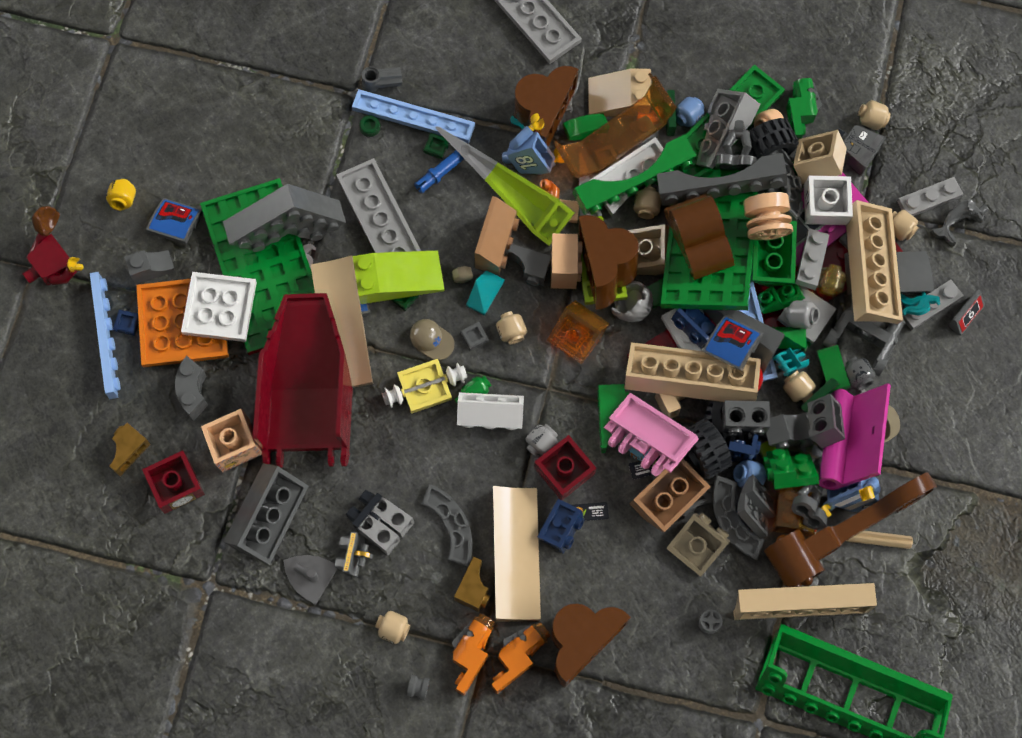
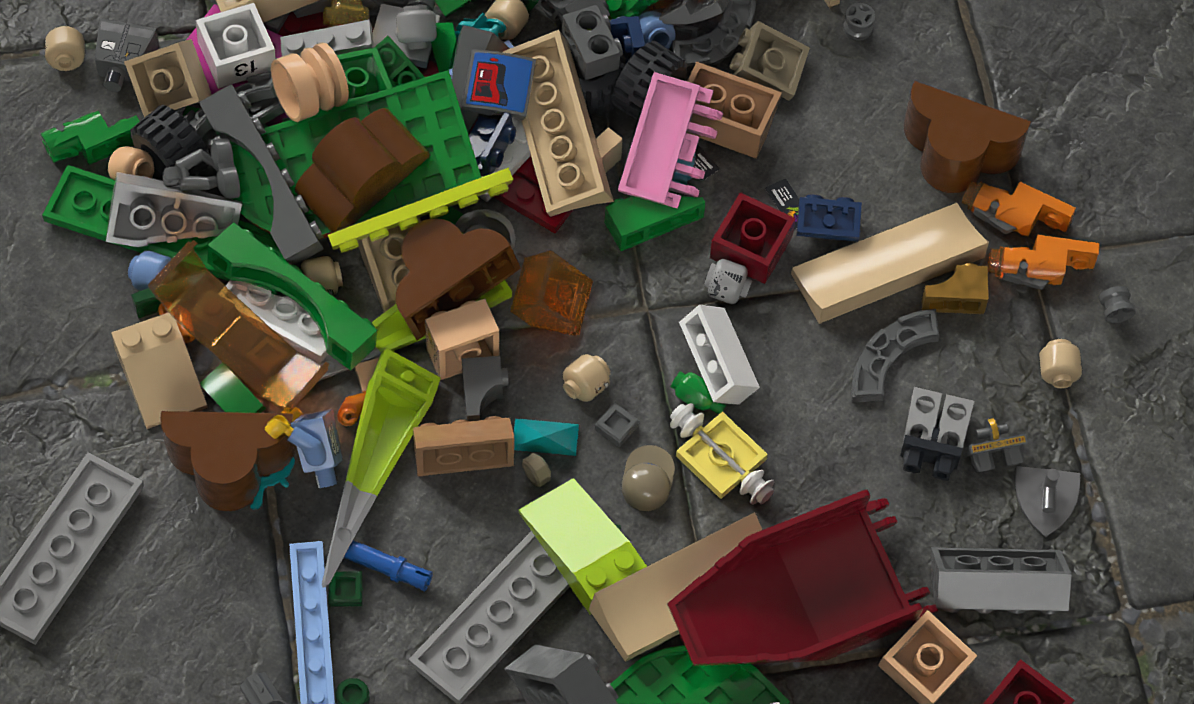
camera: 115 degrees left, 10 degrees down
none -> neon yellow plate [328,167,513,253]

